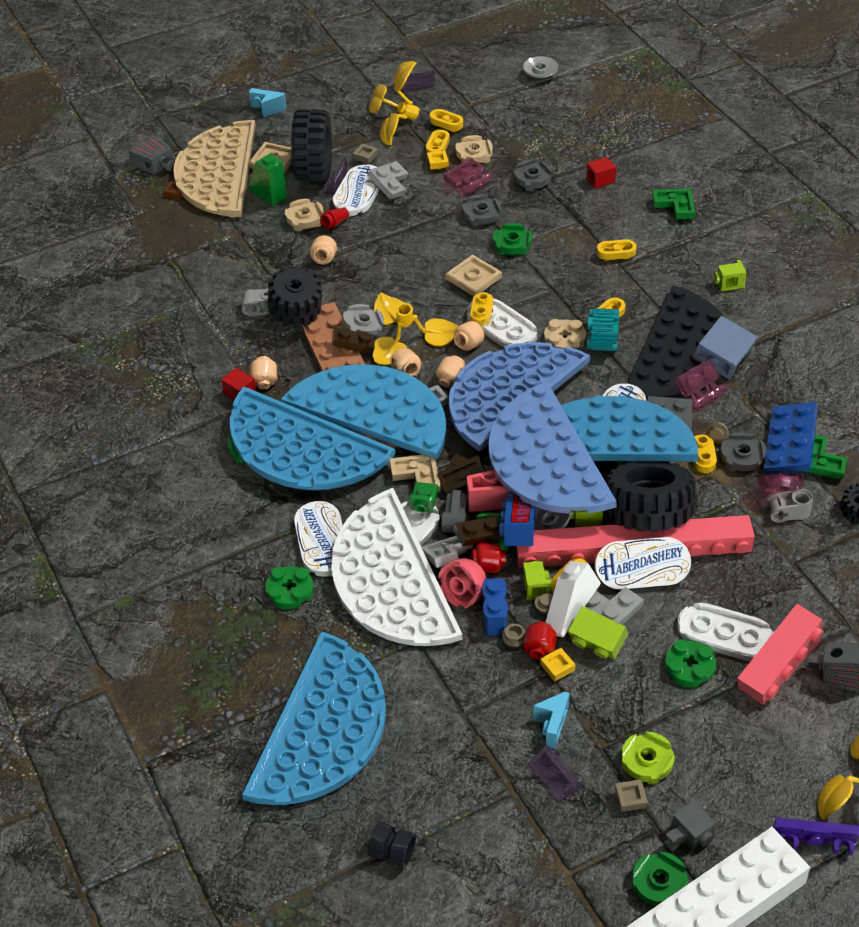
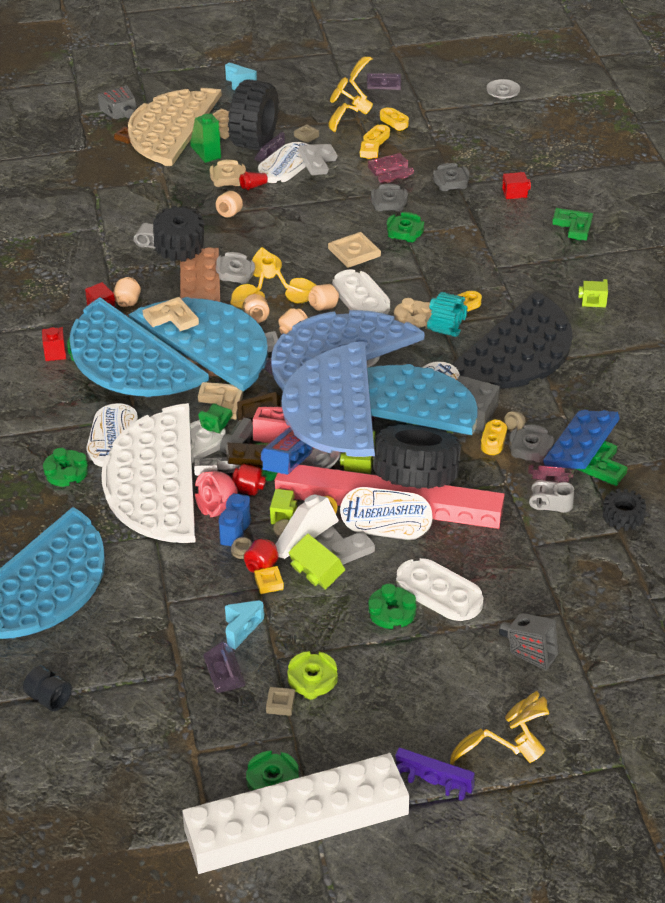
camera: 15 degrees right, 5 degrees down
dark brown plate [332,327,375,354] -> none
tan plate [456,135,493,165] -> none
yellow plate [470,292,493,326] -> none
yellow plate [597,239,637,260] -> none
dark grey brick [664,800,716,852] -> none
clear pink plate [674,359,728,410] -> none
sand blue panel [693,316,758,379] -> none
coral wedge [737,604,824,705] -> none
none -> brick [42,327,66,361]
none -> tan plate [143,297,199,331]

